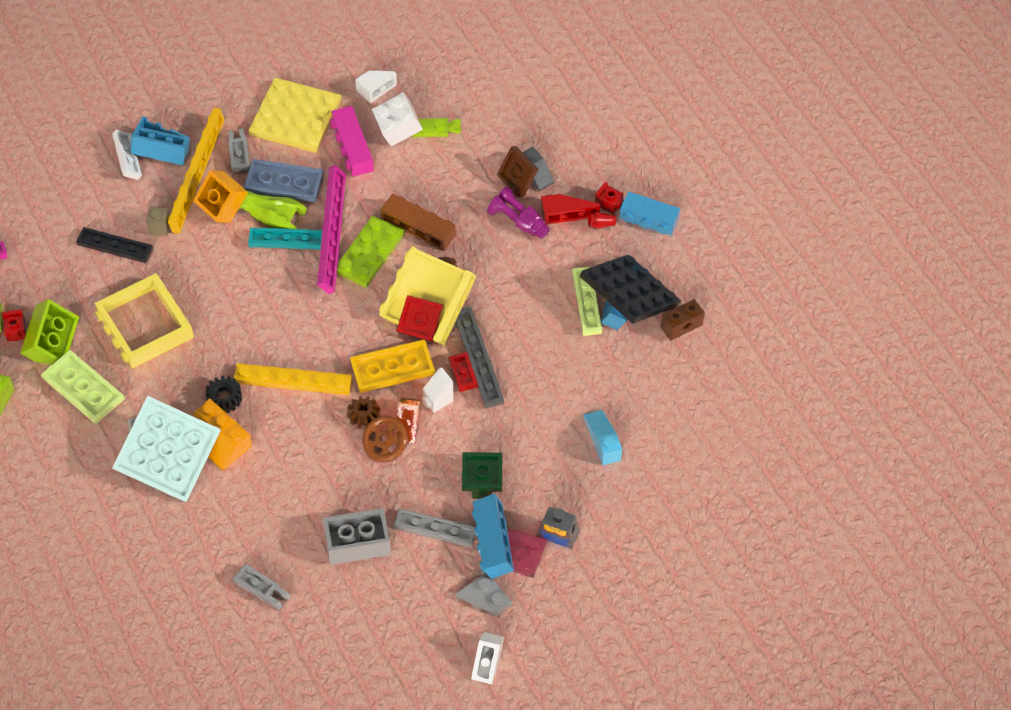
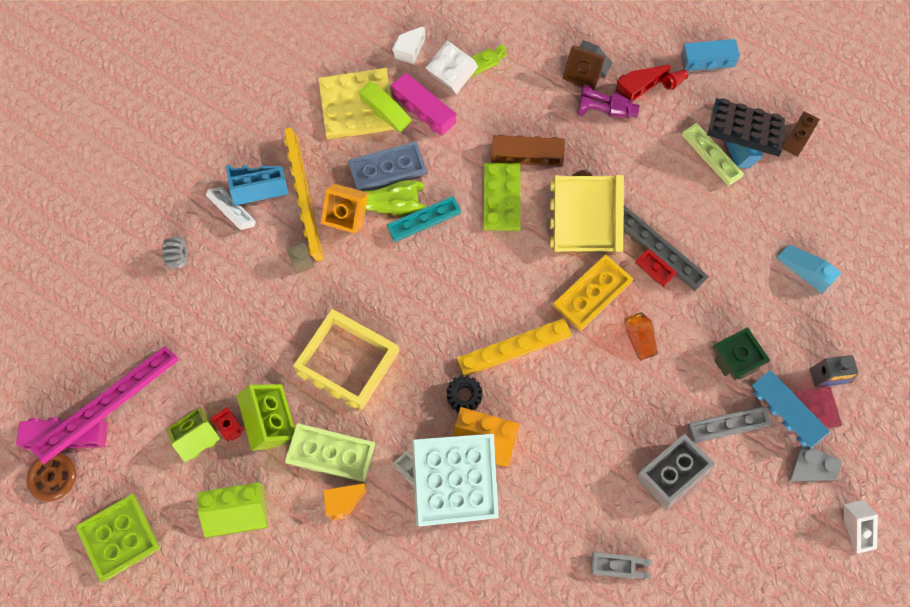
camera: 25 degrees left, 10 degrees up
black tile [76,227,153,263] -> none
light grey hinge [228,128,250,173] -> none
dark pink plate [317,165,346,294] -> none
reddish brown gear [347,396,380,429] -> none
dark orange plate [362,416,407,462] -> none
red tile [396,295,444,342] -> none
white slope [422,368,453,413] -> none
red brick [595,182,624,214] -> none
none -> light grey gear [162,237,189,269]
none -> light orange slope [323,483,367,521]
none -> lime slope [359,80,412,133]

